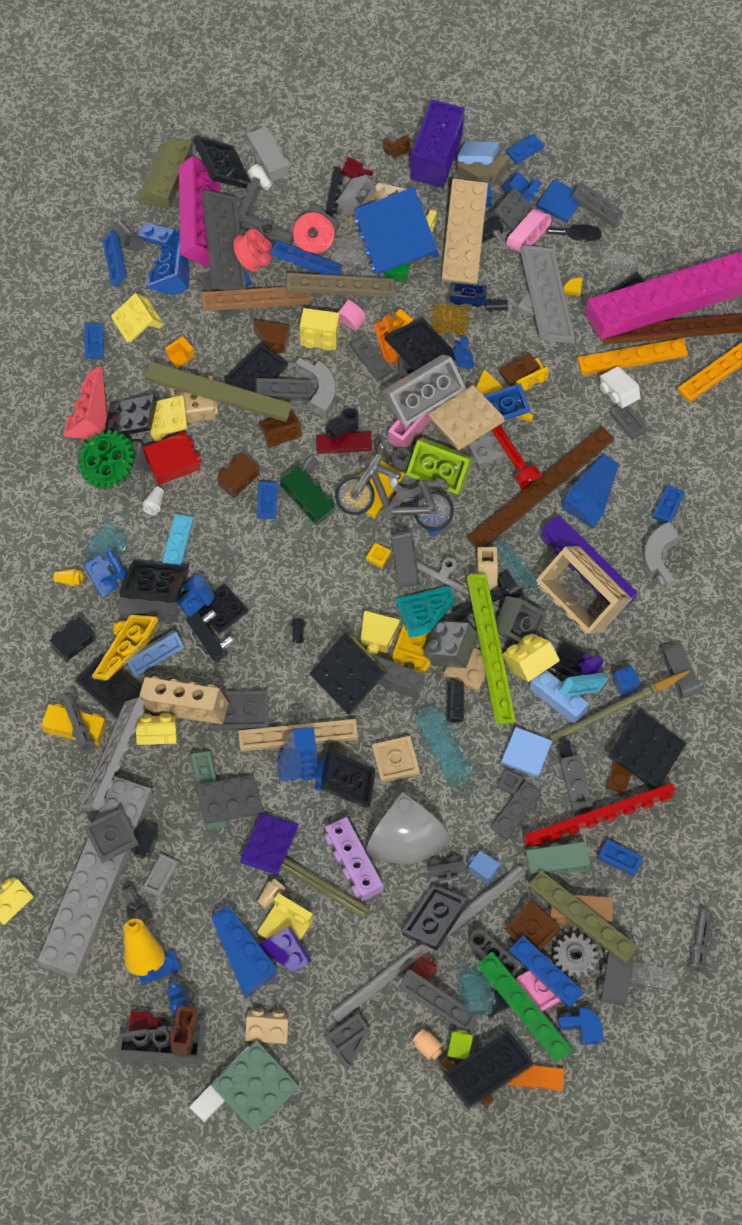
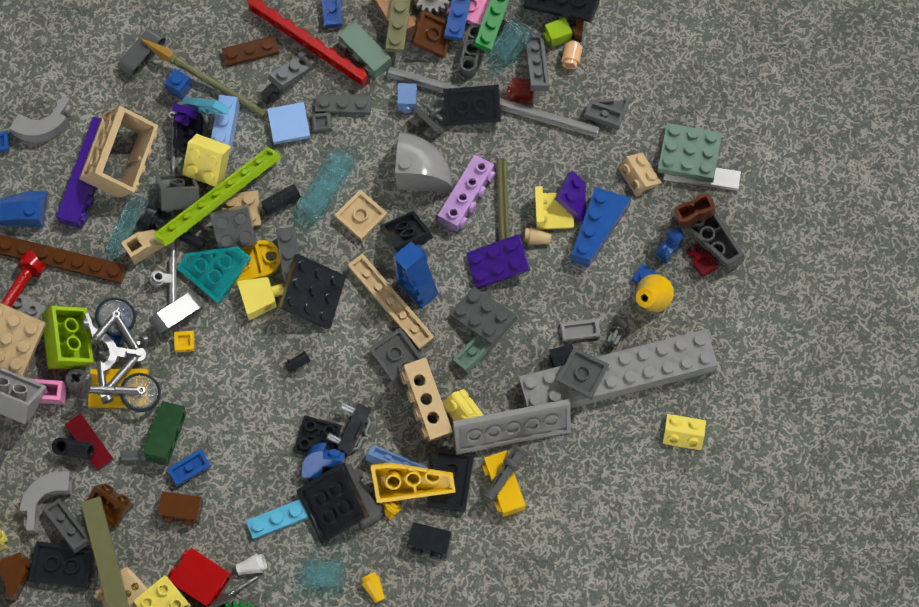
camera: 120 degrees left, 5 degrees up
blue plate [82,548,127,597] -> none
black plate [607,709,687,790] -> none

